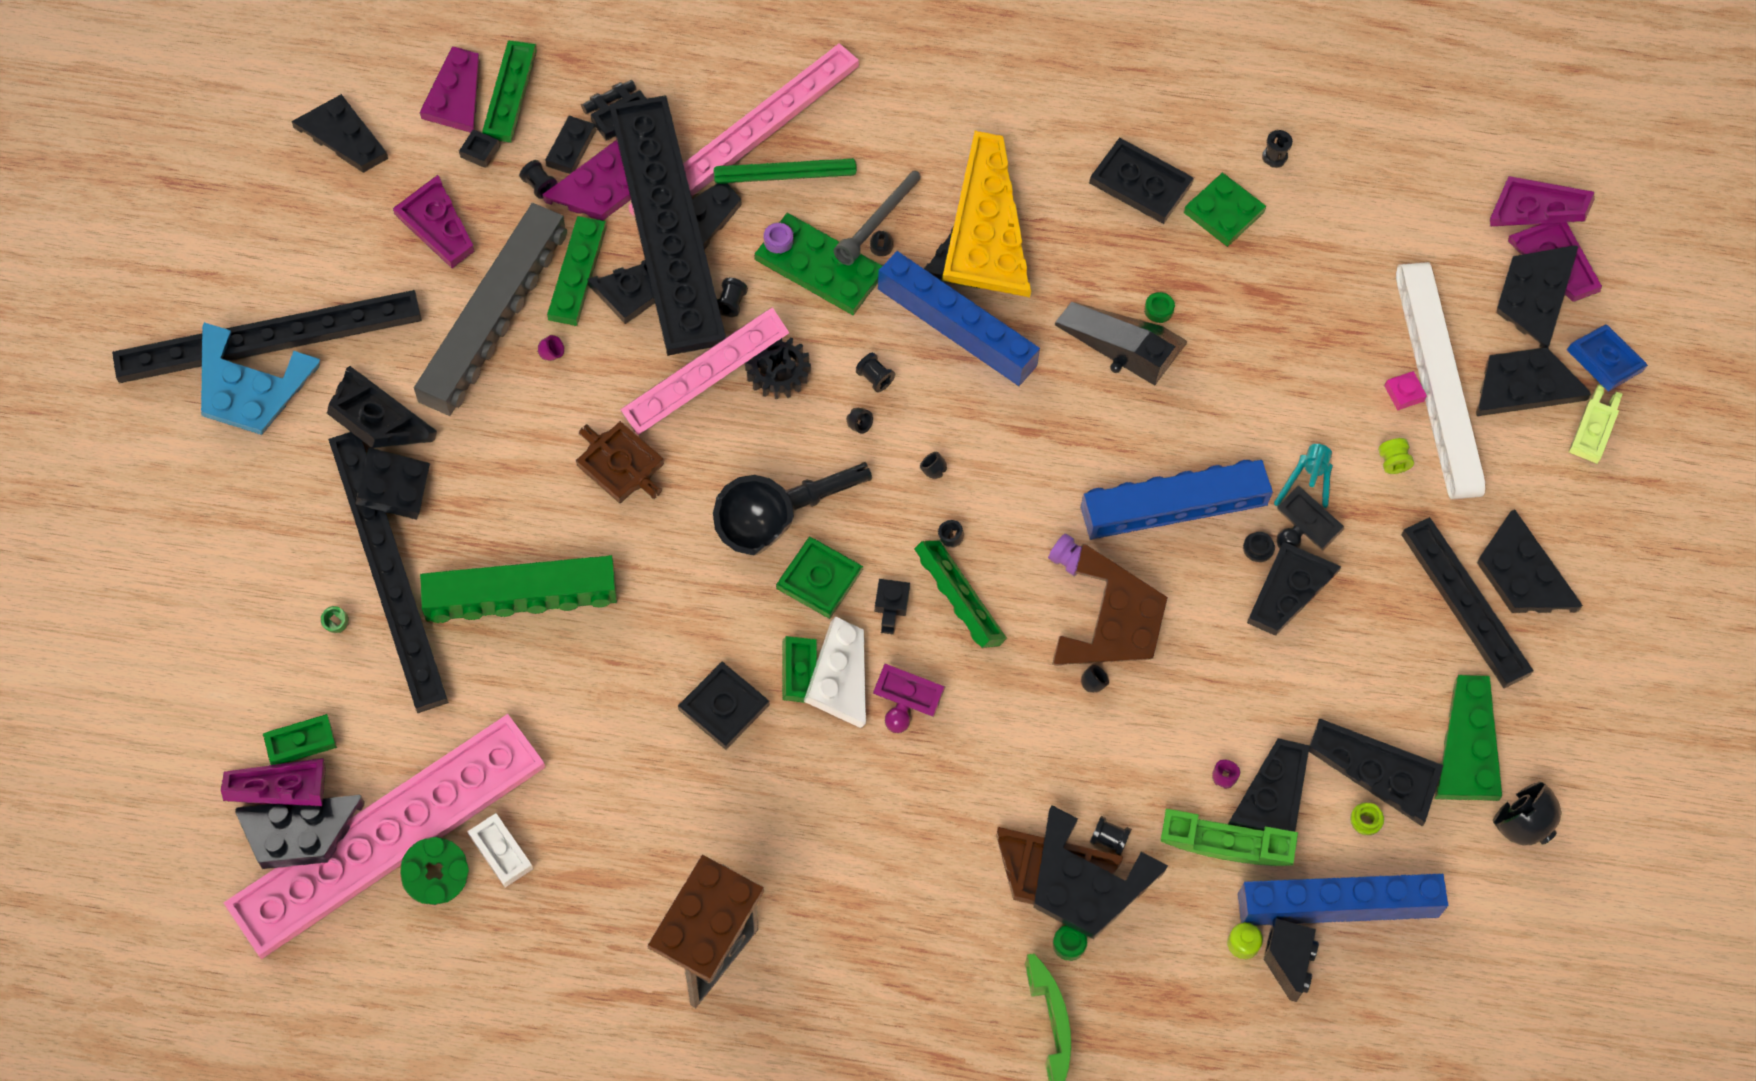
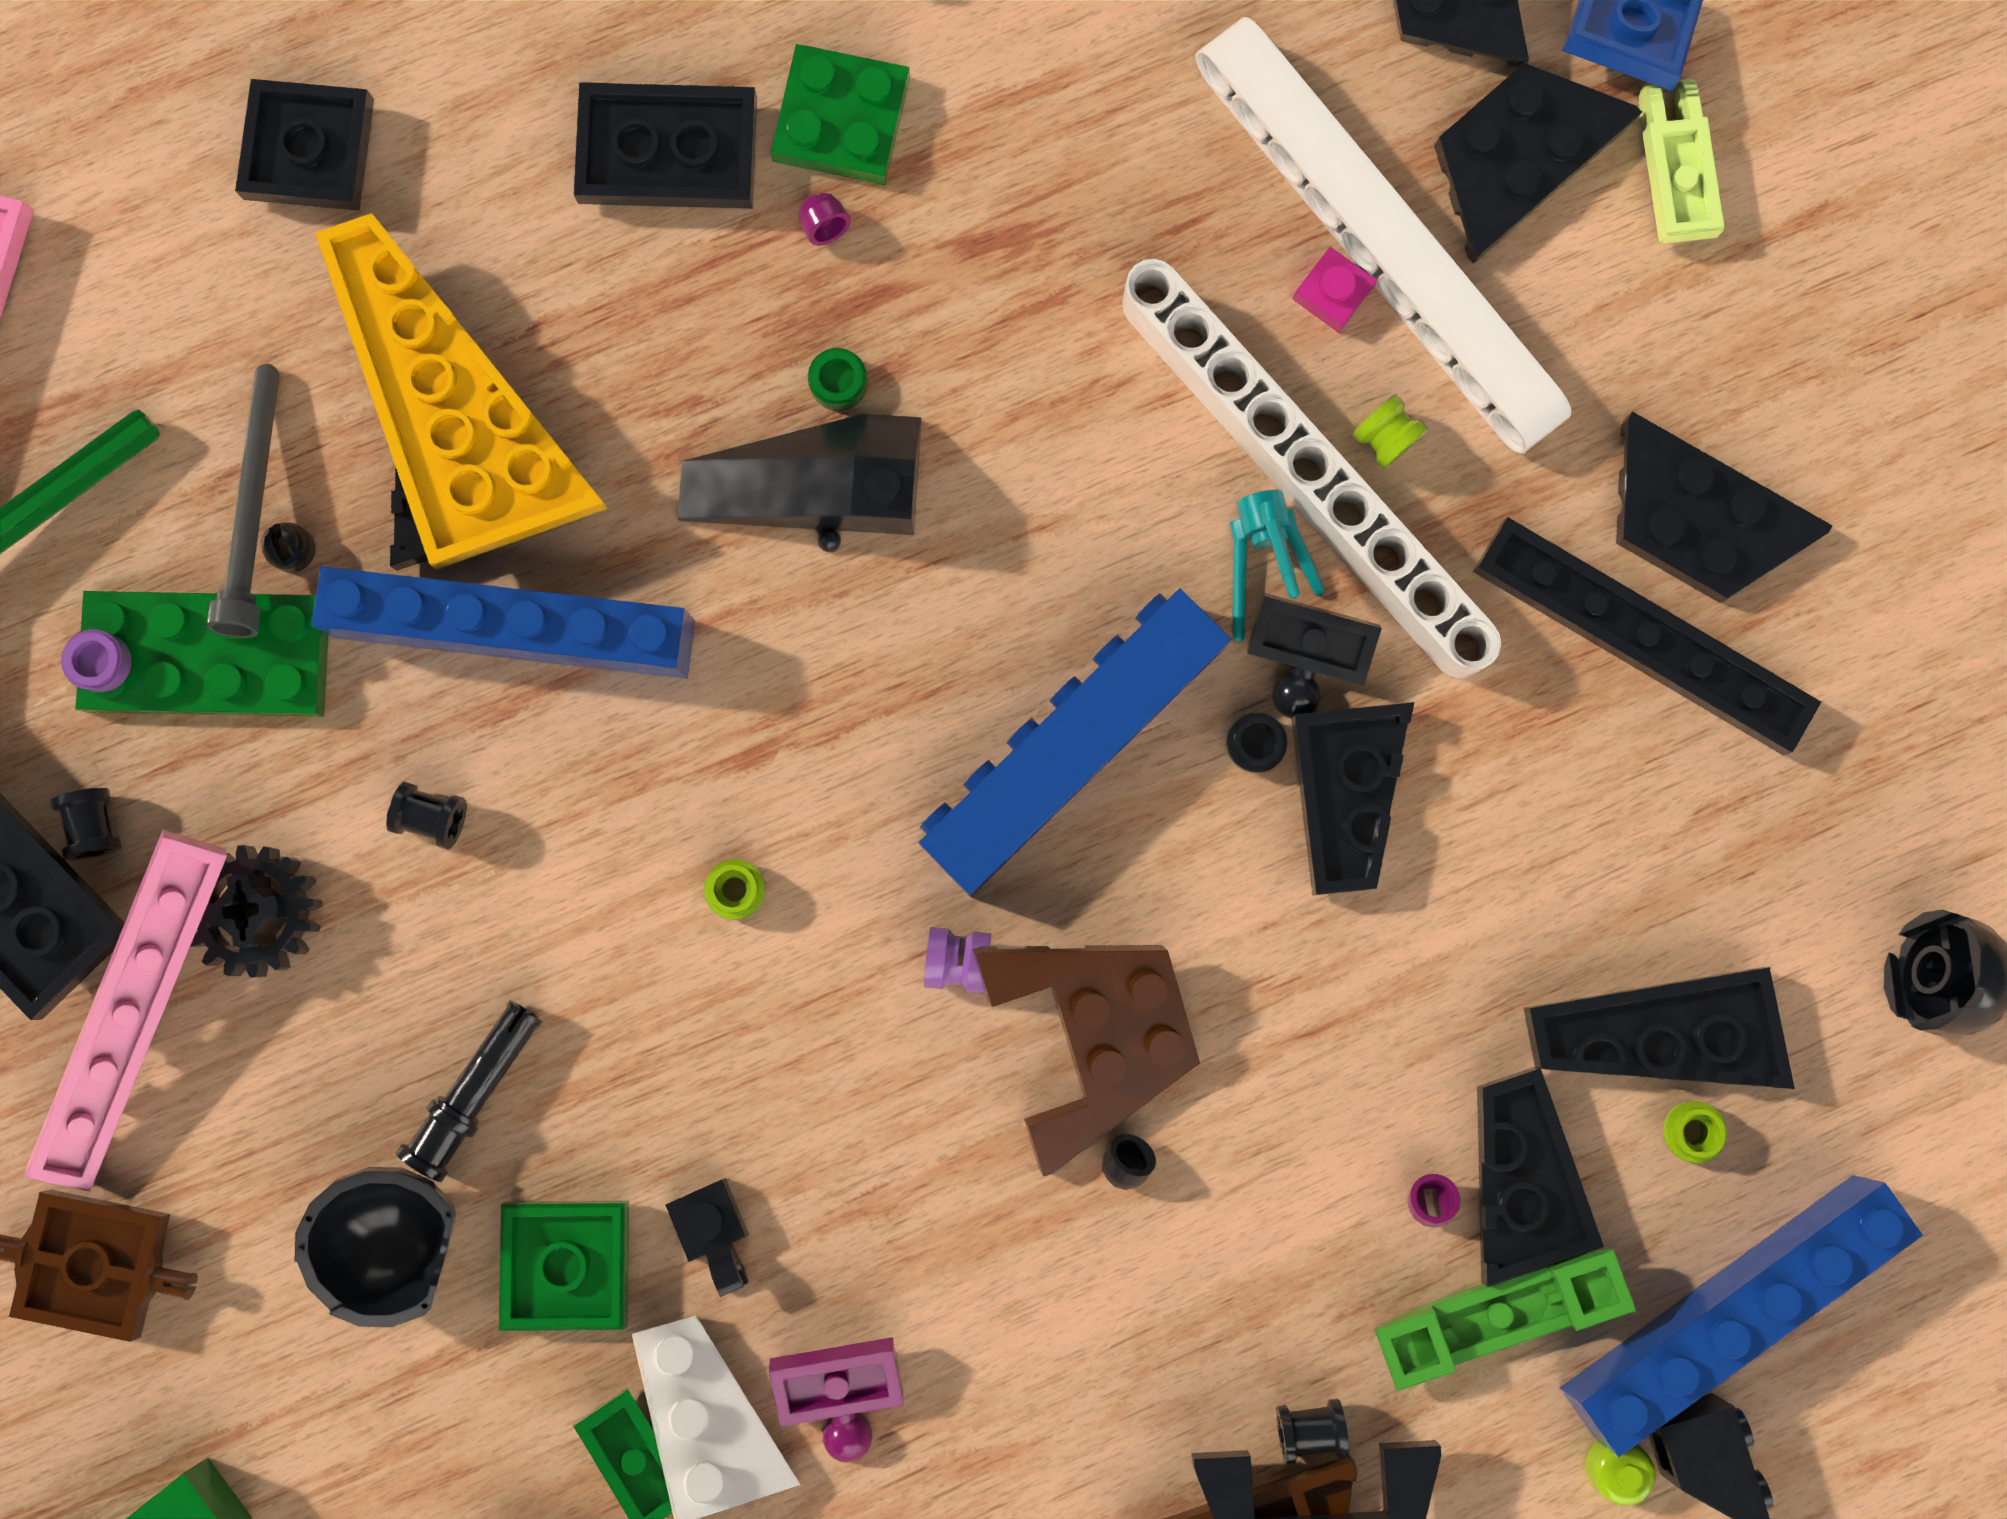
camera: 30 degrees left, 20 degrees up
black hinge [846,407,873,434] -> none
green plate [914,540,1007,648] -> none
black hinge [920,452,947,479] -> none
black hinge [938,520,964,548] -> none
green wing [1434,675,1502,801] -> none
none -> black plate [235,79,374,211]
none -> lime plate [704,859,766,920]
none -> magenta hinge [799,193,851,246]
none -> white beam [1122,259,1501,679]

